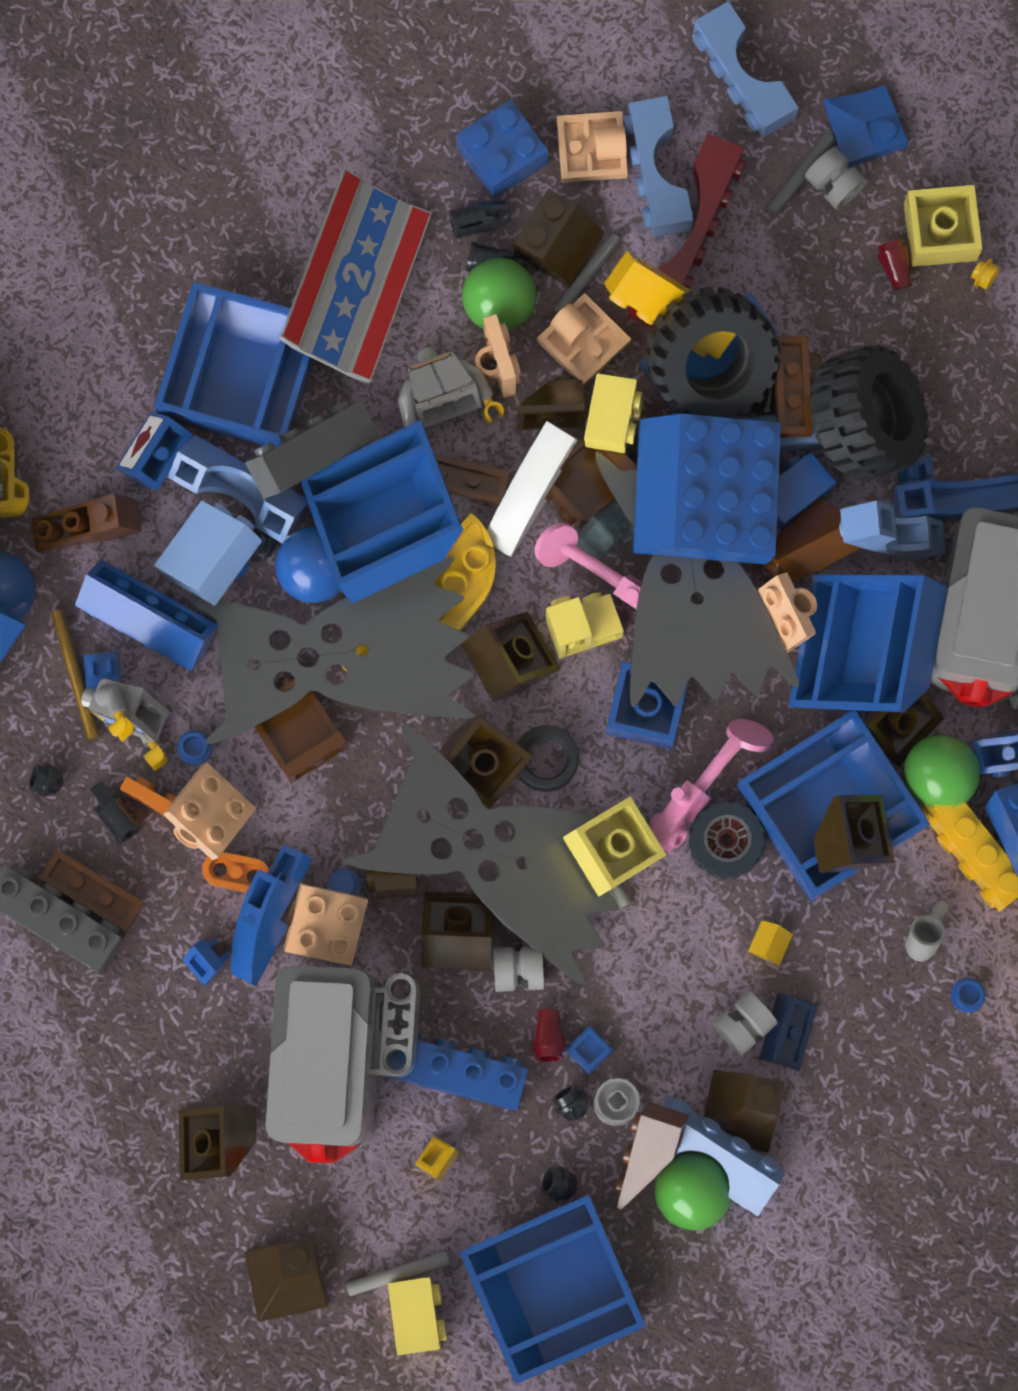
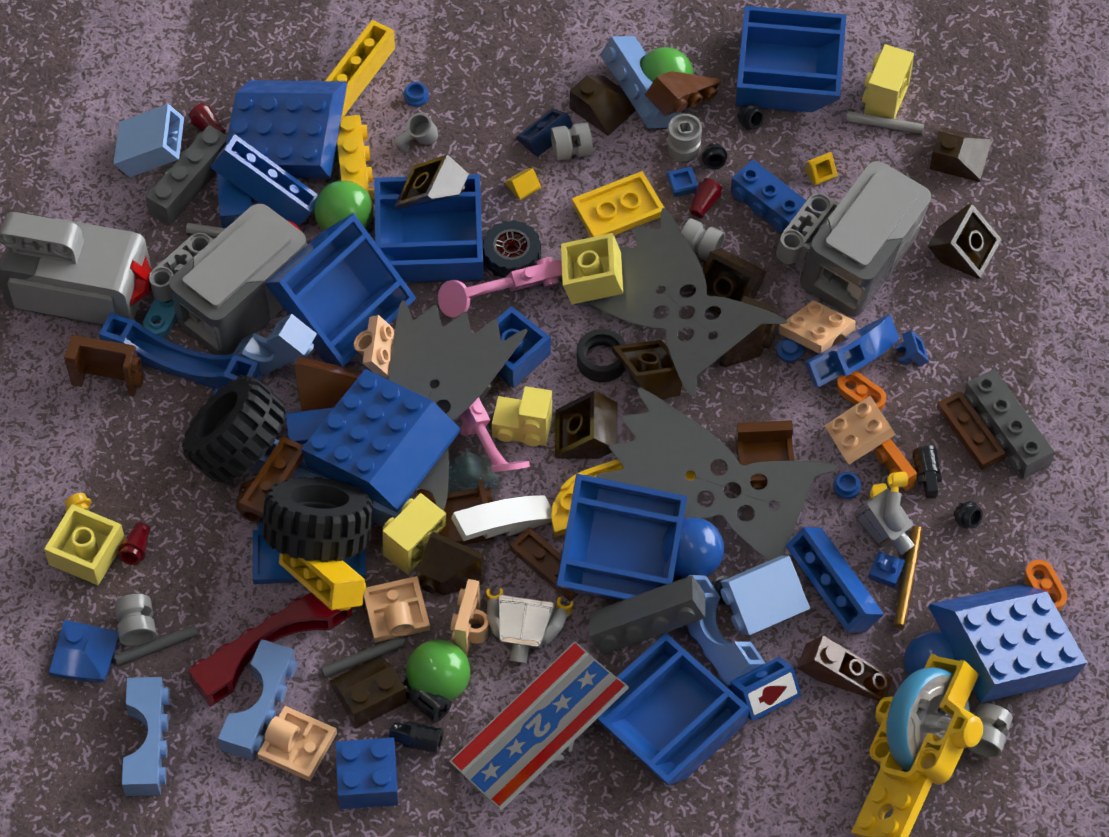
camera: 150 degrees left, 20 degrees down
none -> yellow plate [572,171,664,237]

